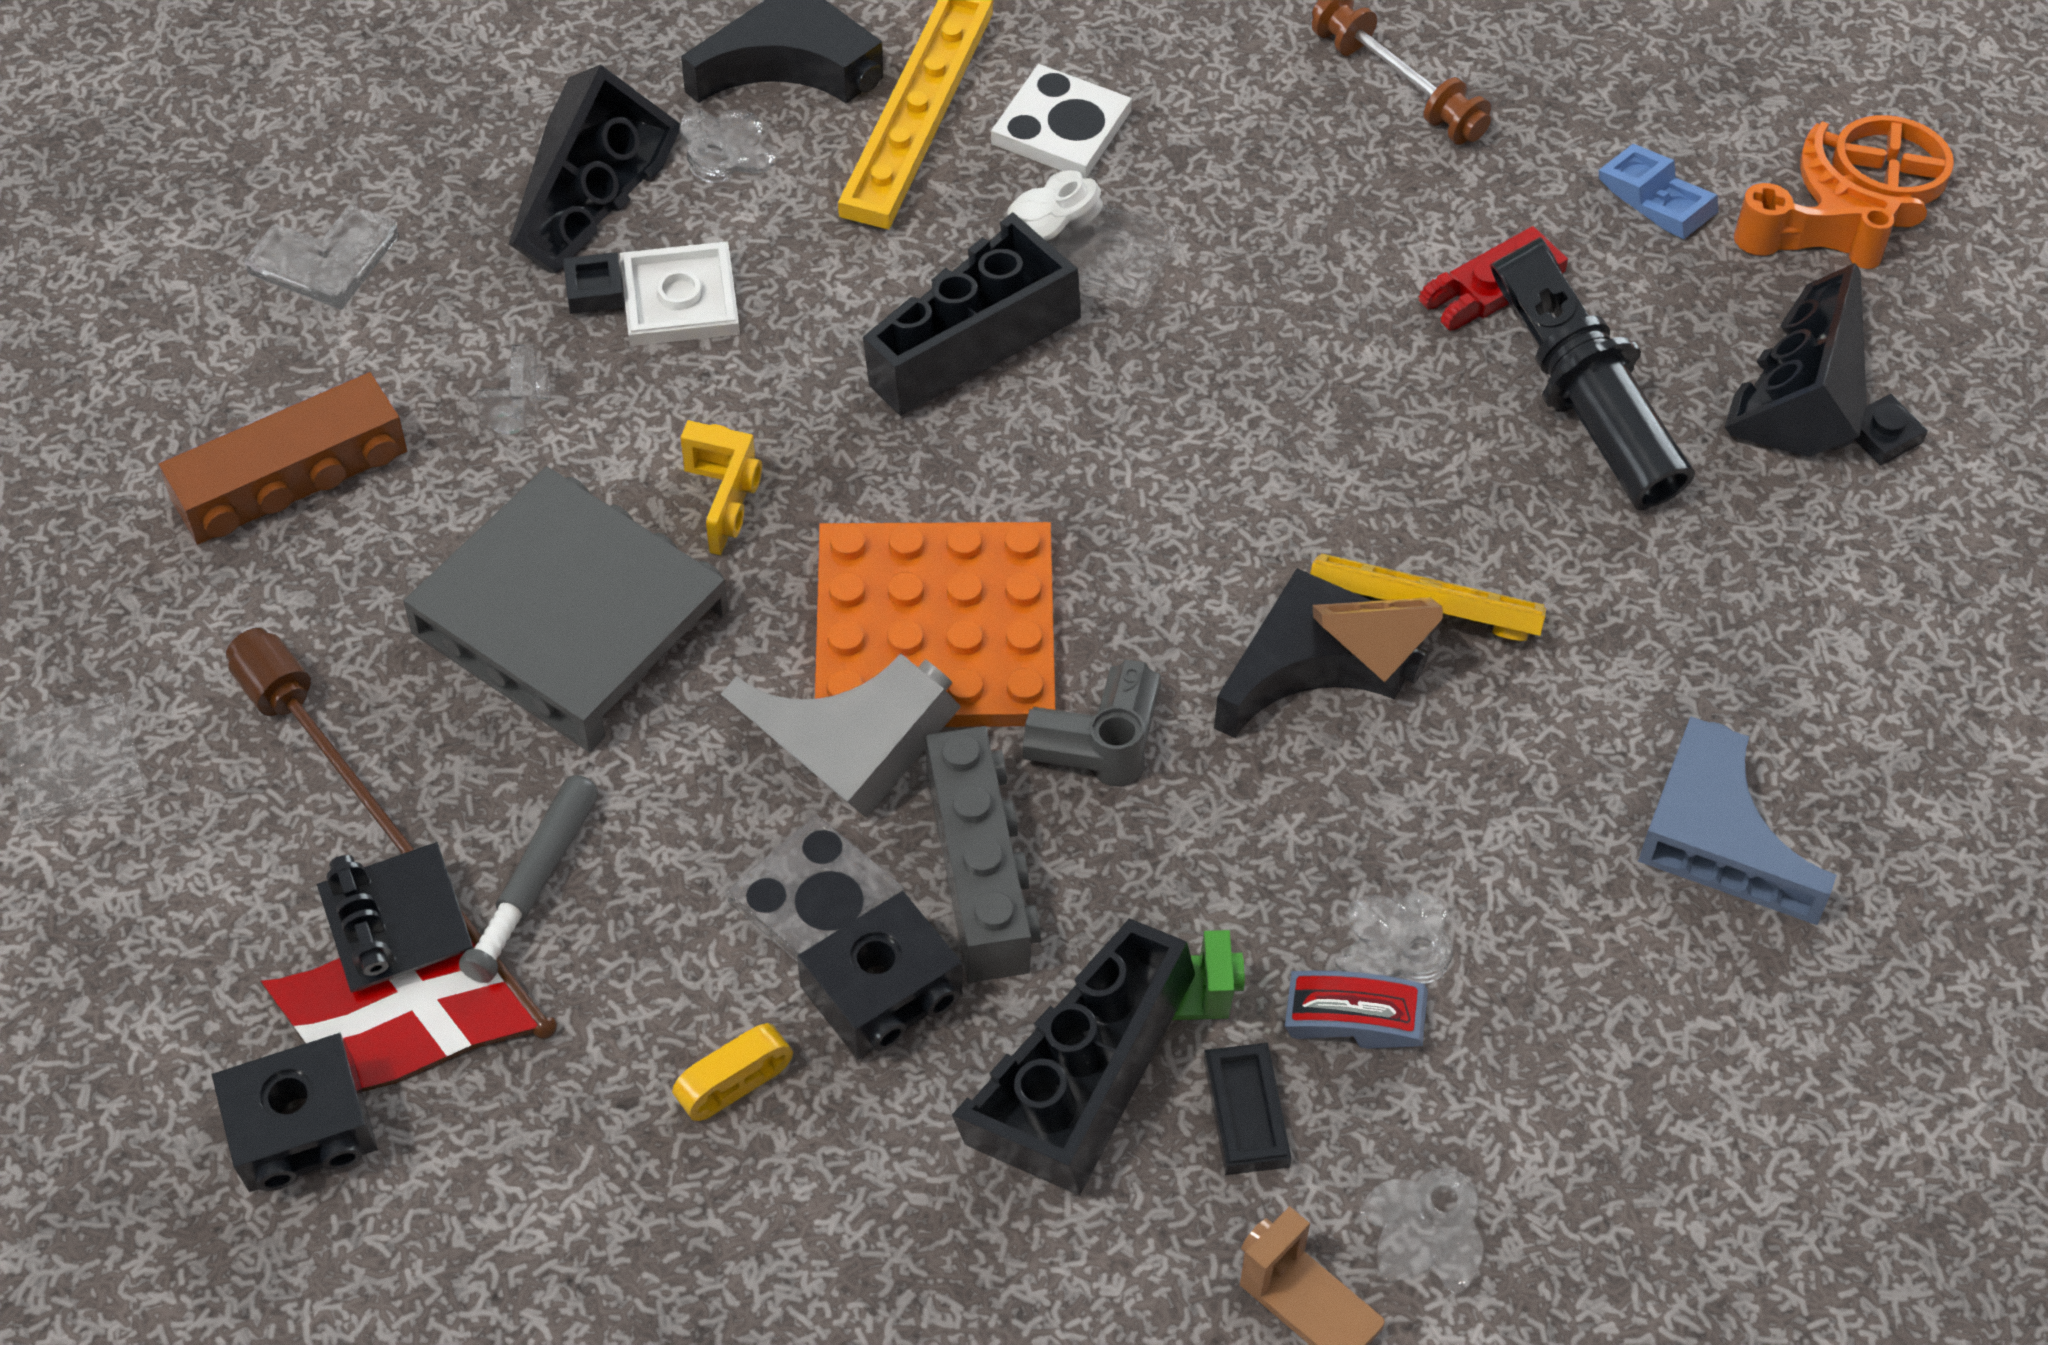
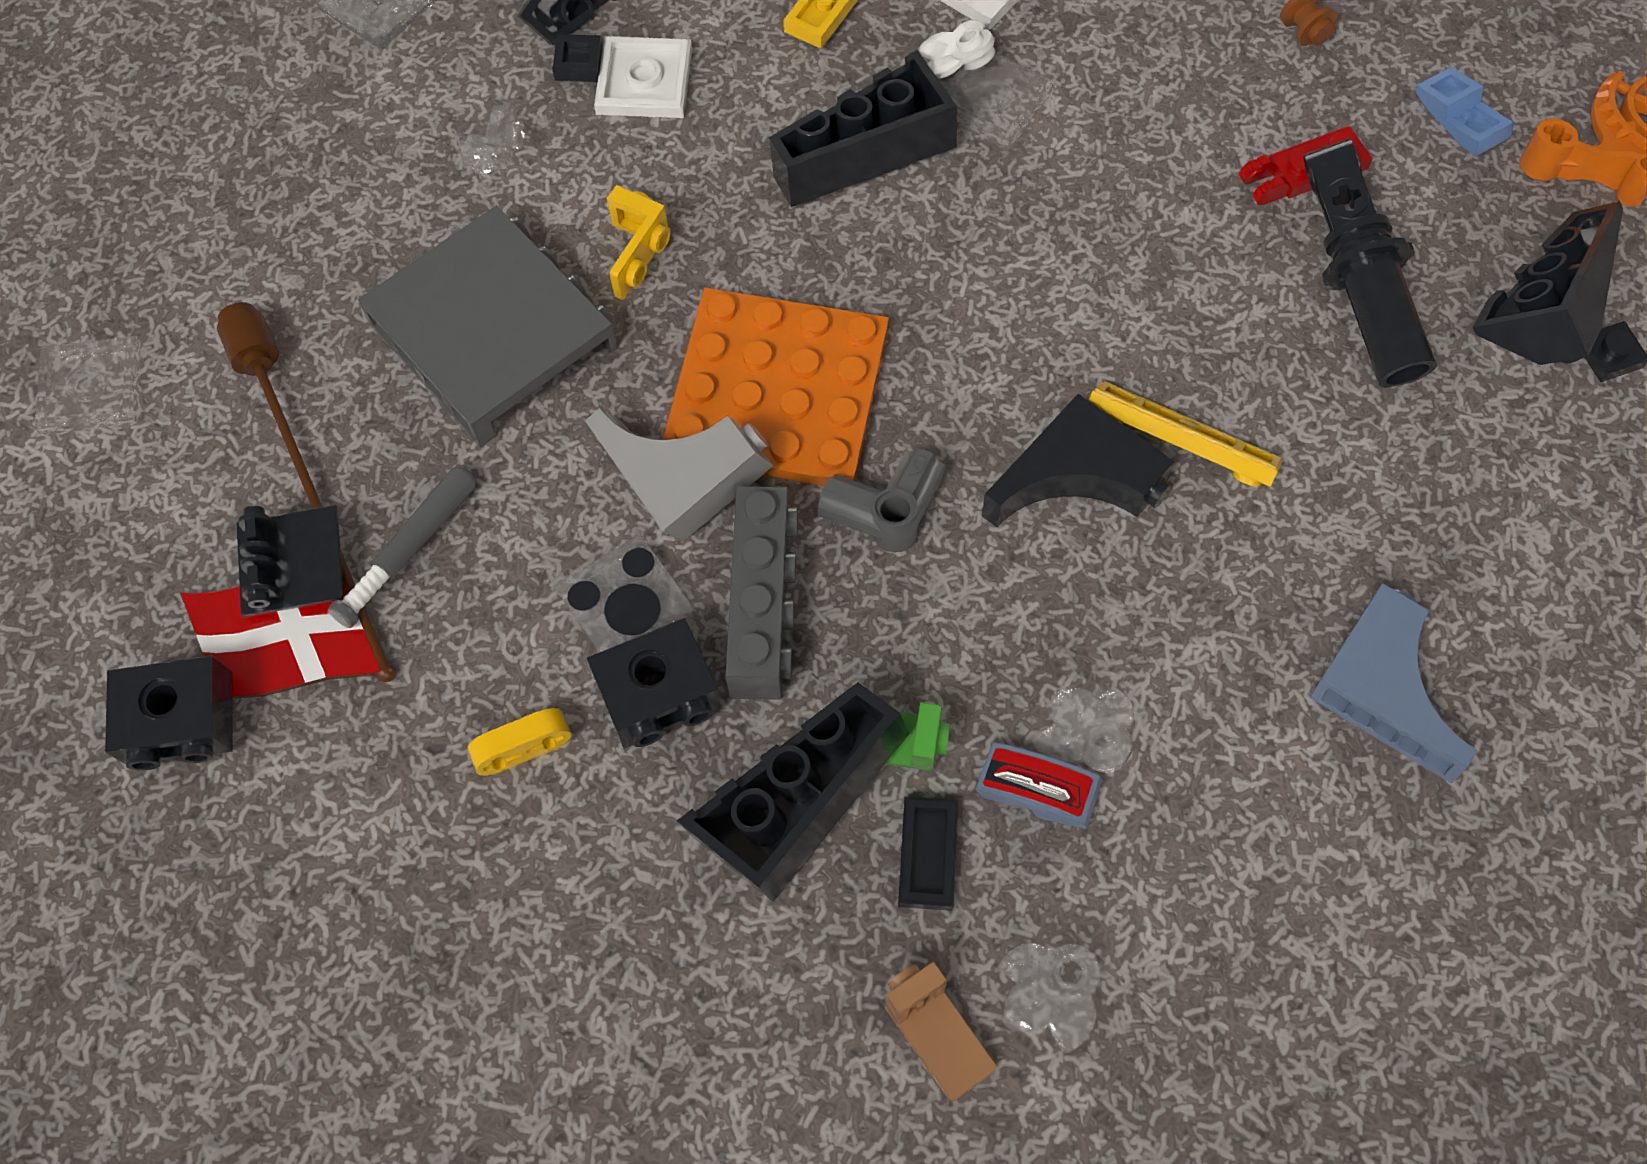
camera: 15 degrees right, 10 degrees up
dark orange brick [158,372,408,545] -> none
medium nougat slope [1312,597,1443,682] -> none

